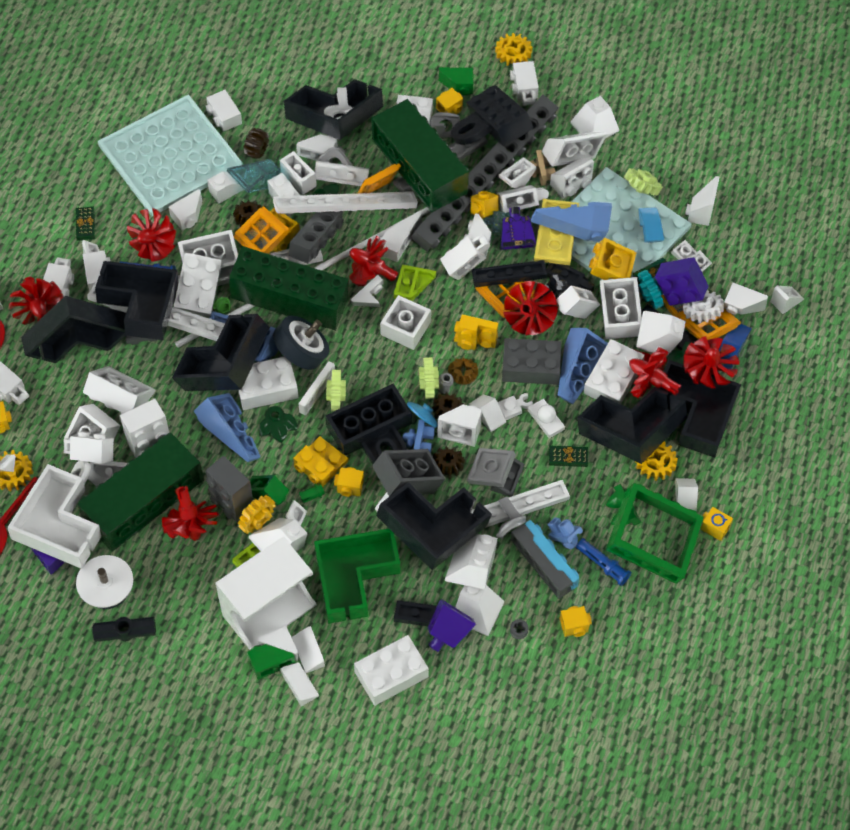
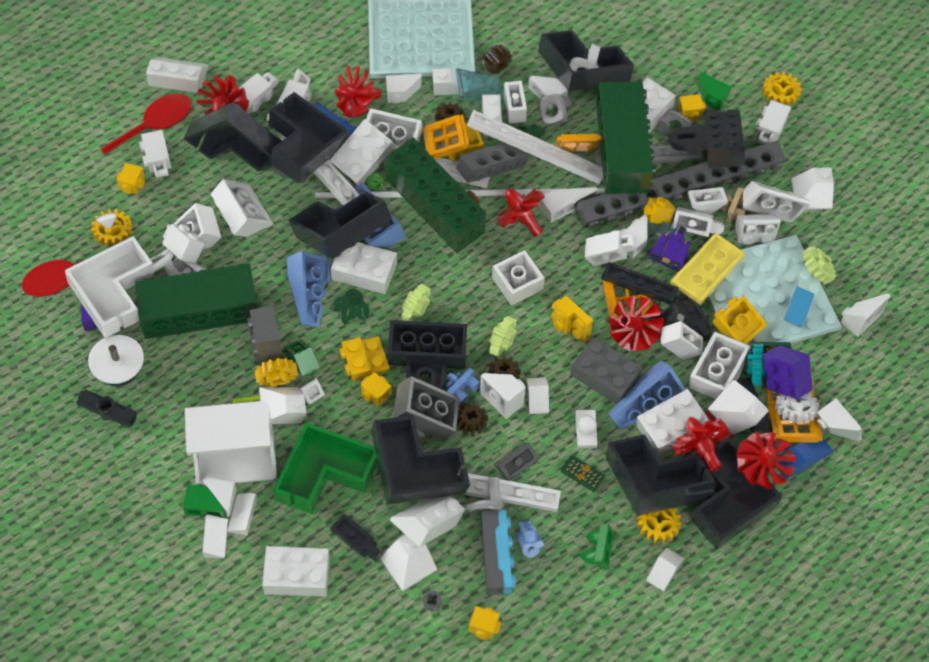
camera: 30 degrees right, 0 degrees up
dark green tile [76,206,95,241] -> none
white brick [120,399,169,458] -> none
red piece [162,486,219,541] -> none
white brick [206,90,242,132] -> none
black wheel [273,316,329,370] -> none
white tile [298,361,335,415] -> none
green pin [299,484,325,504] -> none
white tile [315,161,369,186] -> none
white slope [351,275,383,307] -> none
lime wing [394,264,437,301] -> none
dark azure dish [407,402,438,428] -> none
dark purple torso [428,599,476,652] -> none
light grey pin [438,373,454,394] -> none
pearl gold gear [448,356,478,385] -> none
light grey tile [467,448,516,487] -> none
white plate [497,393,533,420] -> none
medium blue wedge [531,202,612,242] -> none
blue pin [576,538,631,586] -> none
green window [606,483,704,584] -> none
white slope [671,240,712,272] -> none
yellow brick [701,507,733,541] -> none
white slope [770,285,804,314] -> none

